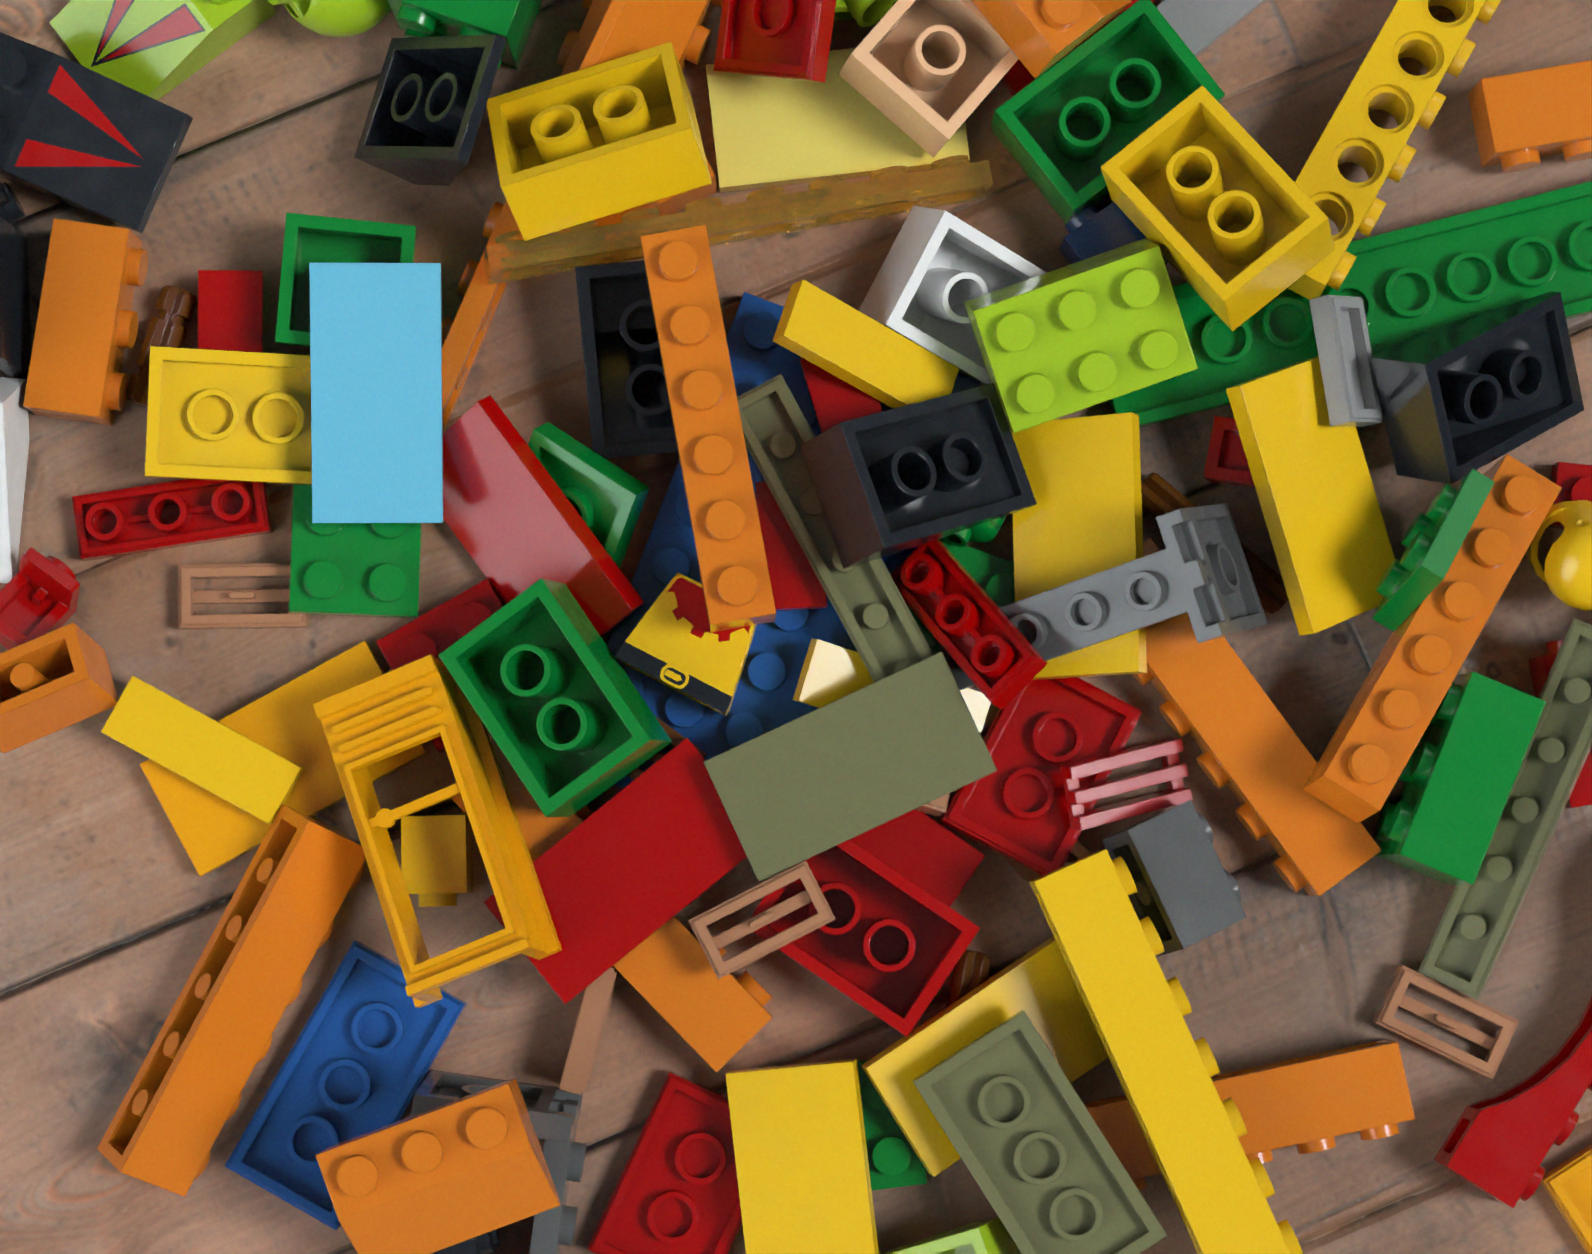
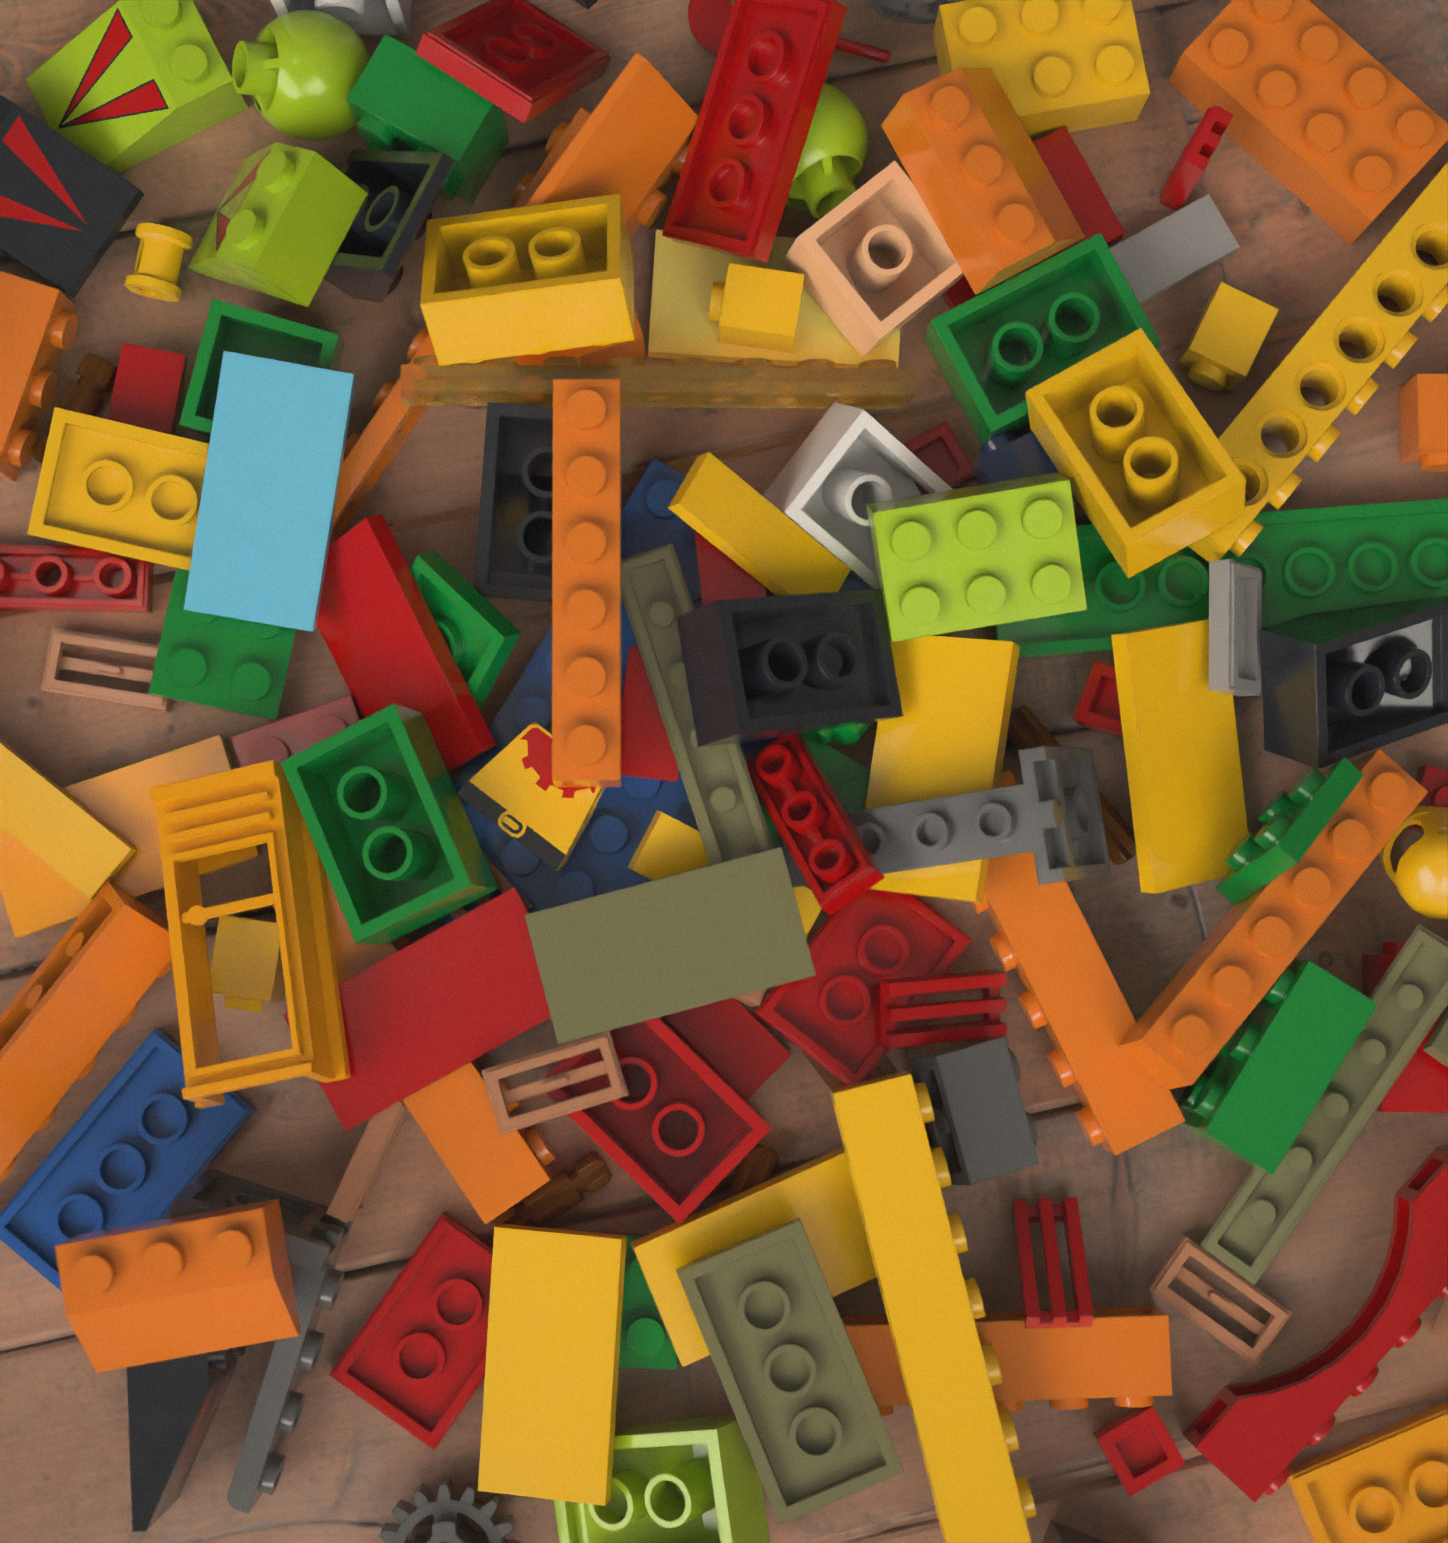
camera: 10 degrees right, 0 degrees up
none -> yellow bush [124,223,193,302]
none -> lime slope [187,142,368,307]
none -> reddish brown axle [493,1151,612,1227]
none -> yellow brick [708,263,805,353]
none -> red tile [903,420,976,495]
none -> red tile [1011,1197,1094,1329]
none -> red plate [1093,1405,1186,1497]
none -> yellow brick [1176,282,1279,392]

